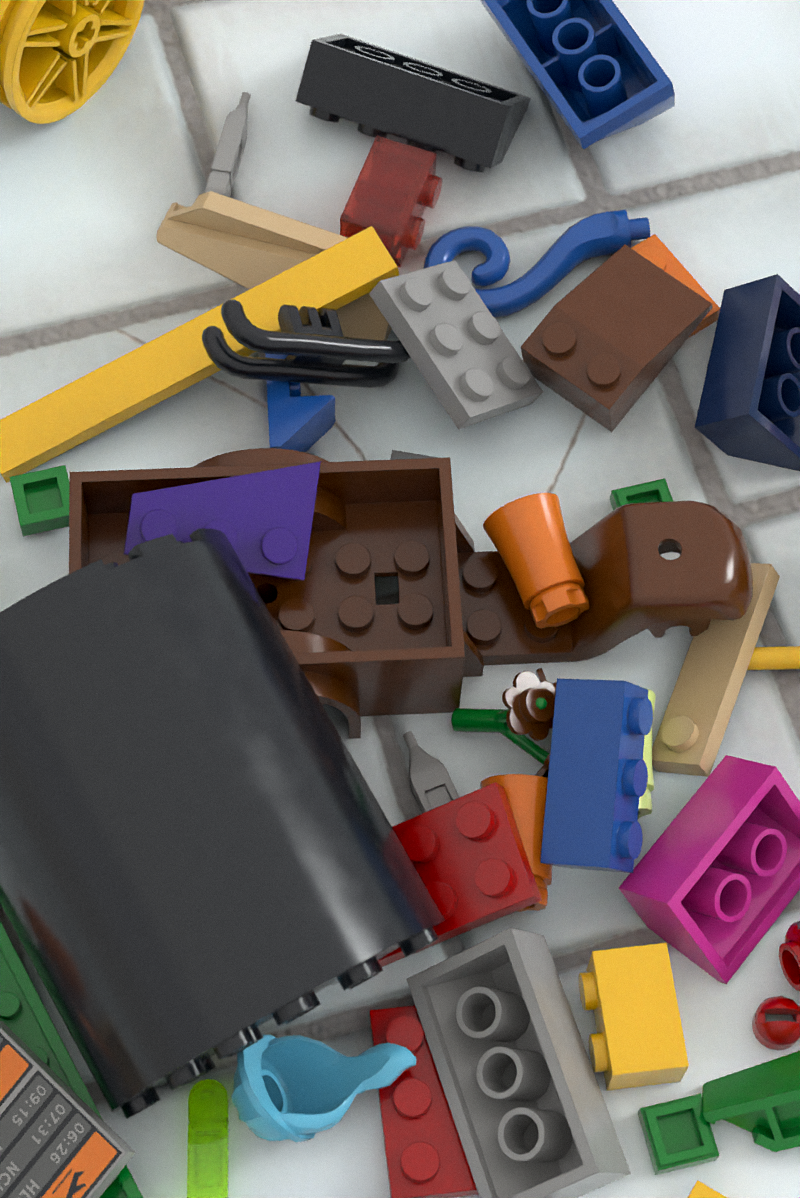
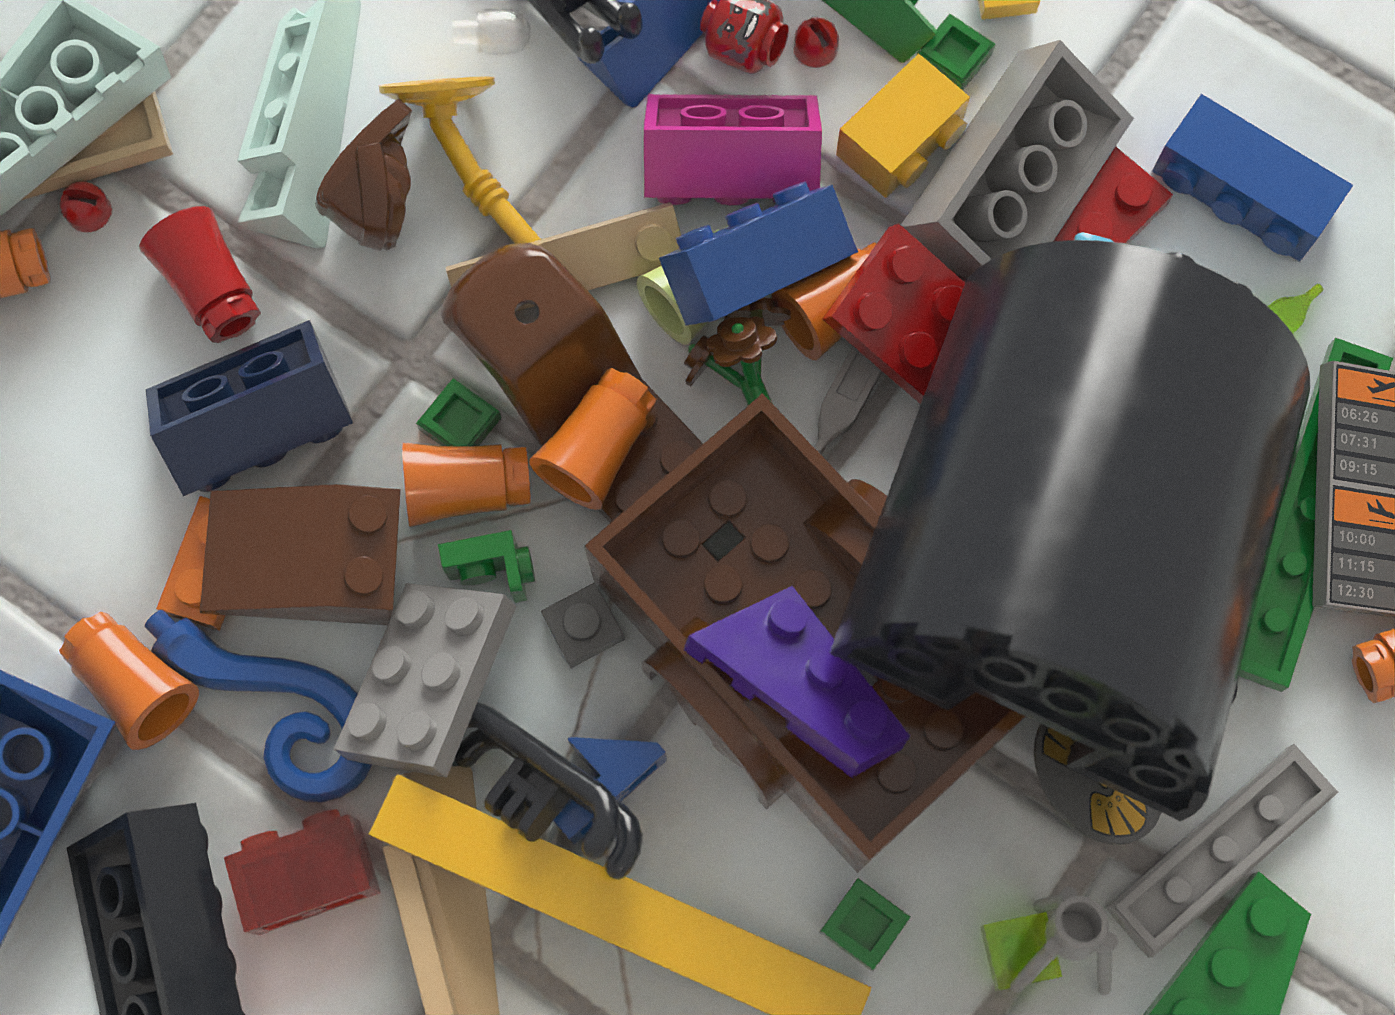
camera: 125 degrees left, 10 degrees up
none -> orange plant [59,612,199,750]
none -> orange plant [402,443,531,527]
none -> green bracket [438,530,535,603]

